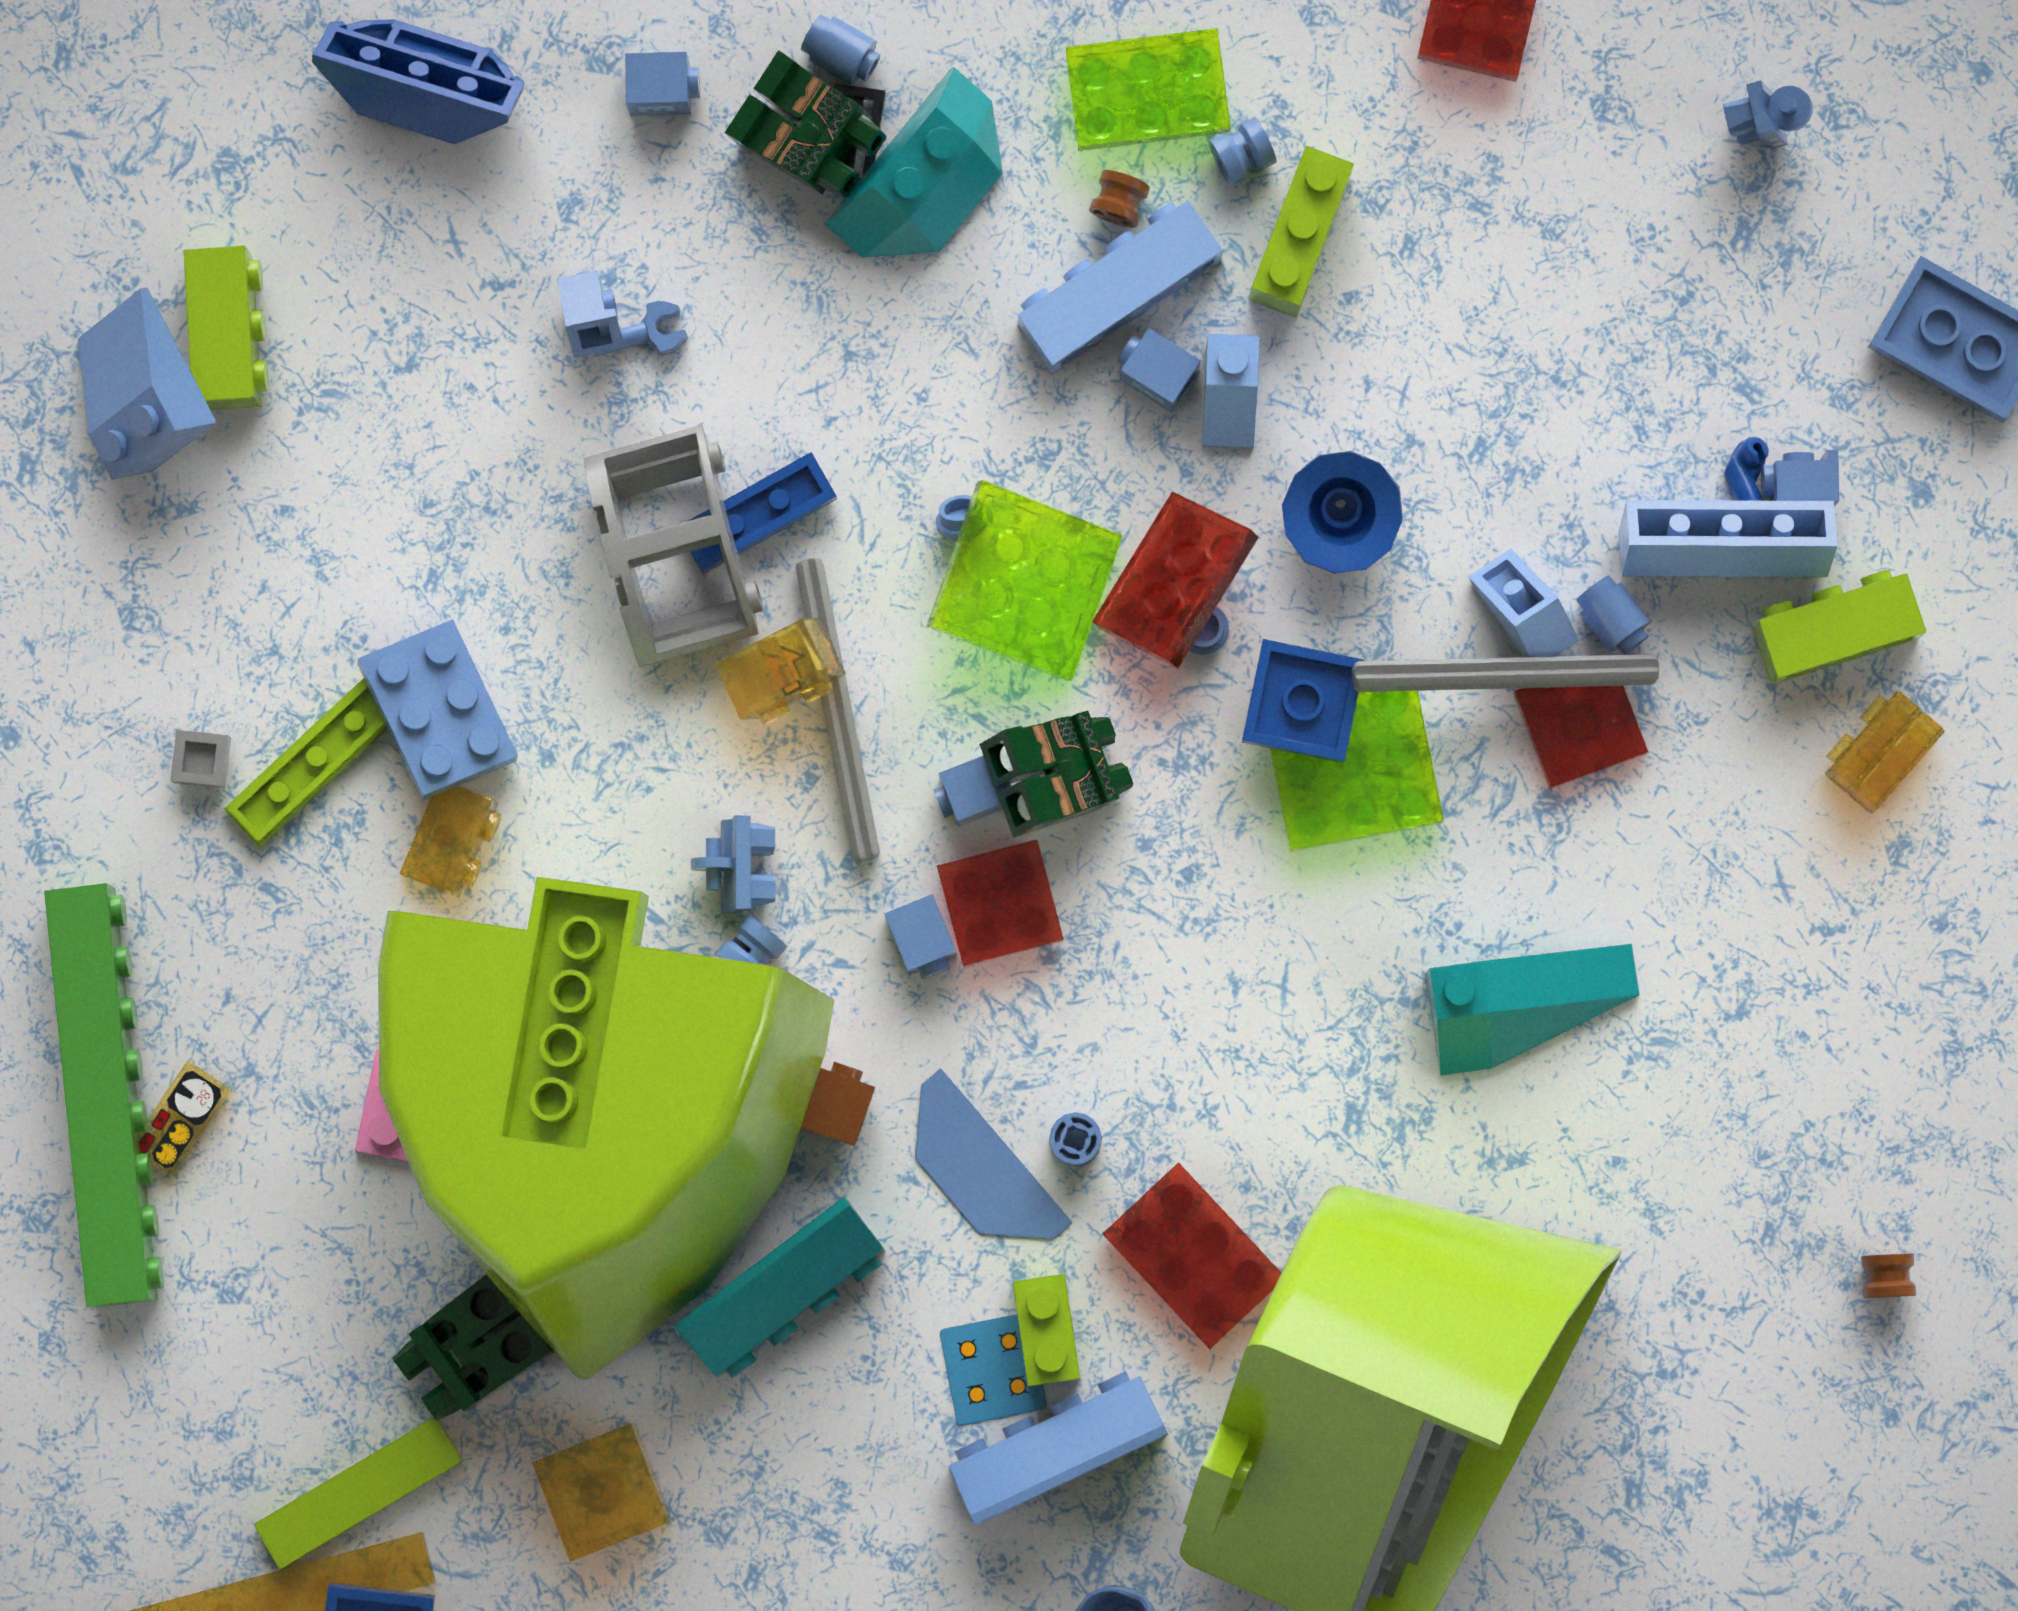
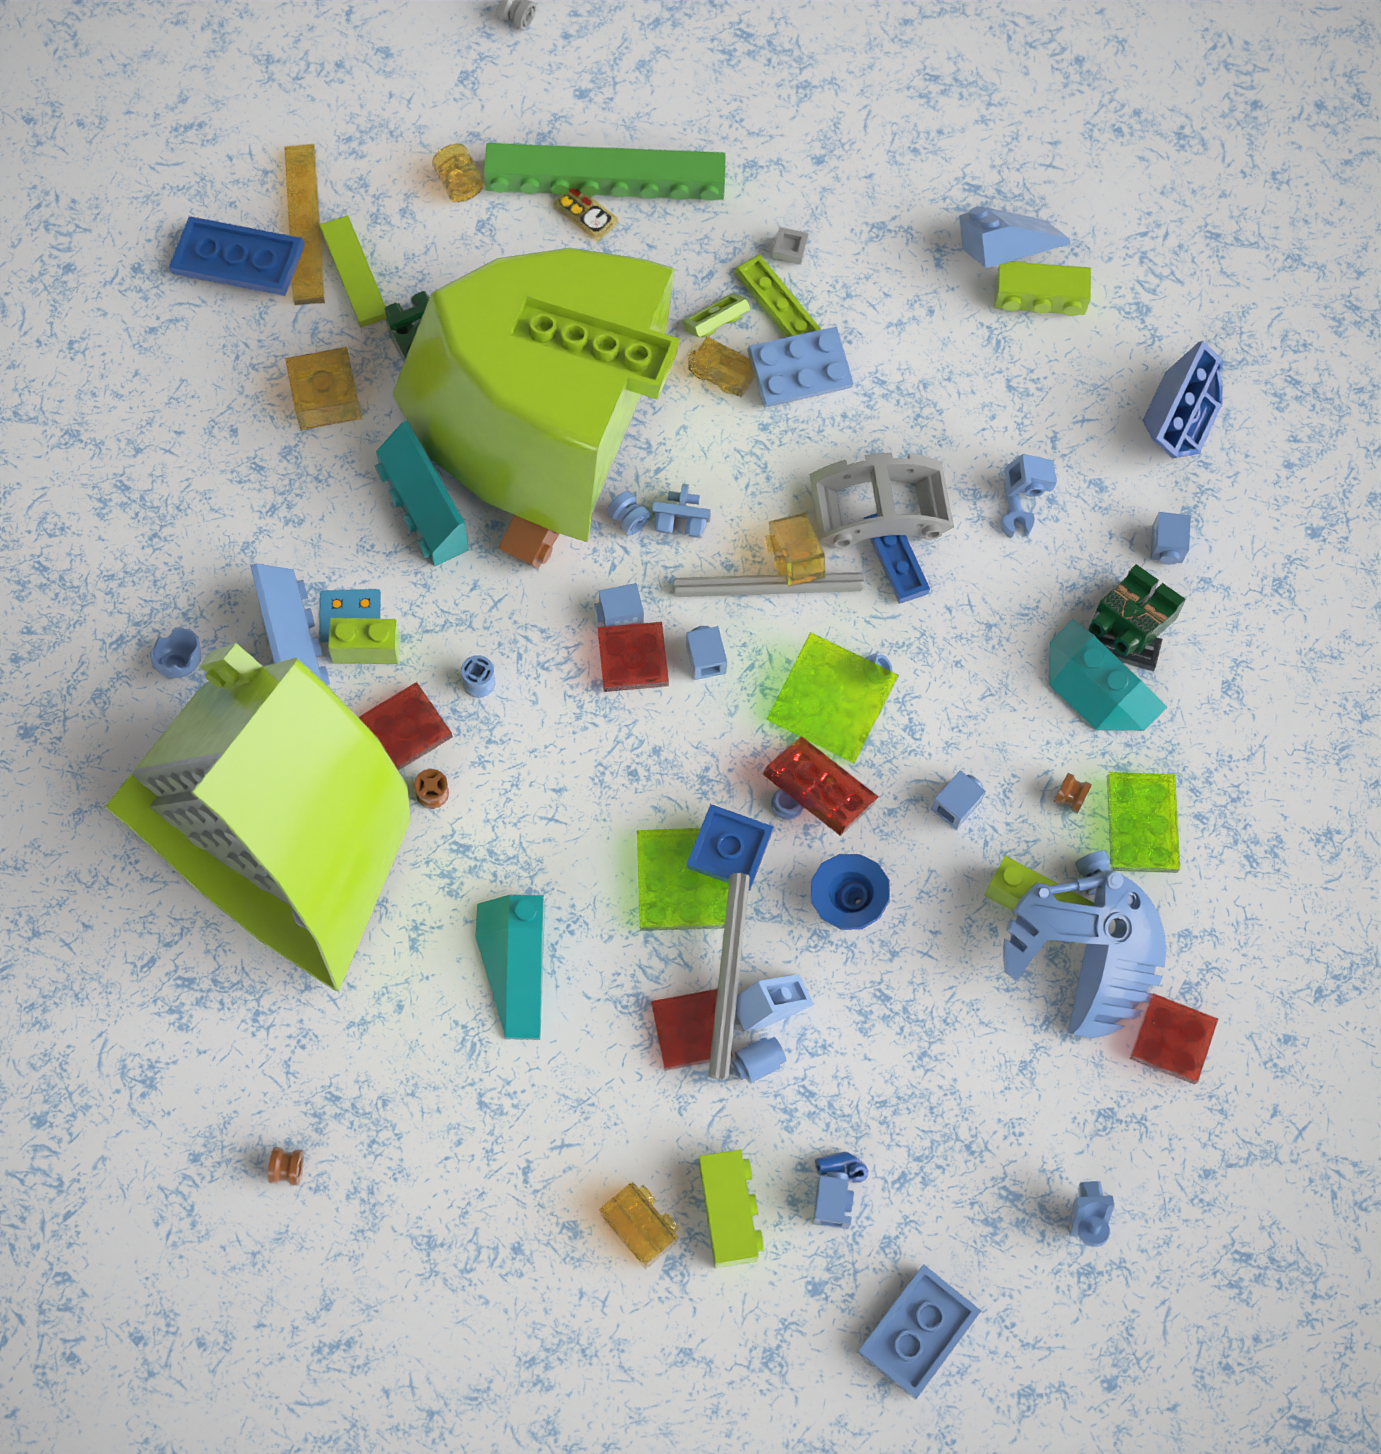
camera: 90 degrees right, 15 degrees down
medium blue brick [801,15,881,85] -> none
medium blue sticker [915,1068,1073,1239] -> none
dark green hips [979,711,1133,838] -> none
light blue brick [1018,200,1223,375] -> none
light blue slope [1202,334,1260,449] -> none
light blue brick [1619,500,1838,577] -> none
none -> dark orange wheel [414,769,449,809]
none -> clear yellow wheel [432,143,484,202]
none -> lime plate [682,293,750,338]
none -> medium blue piece [1003,870,1166,1038]

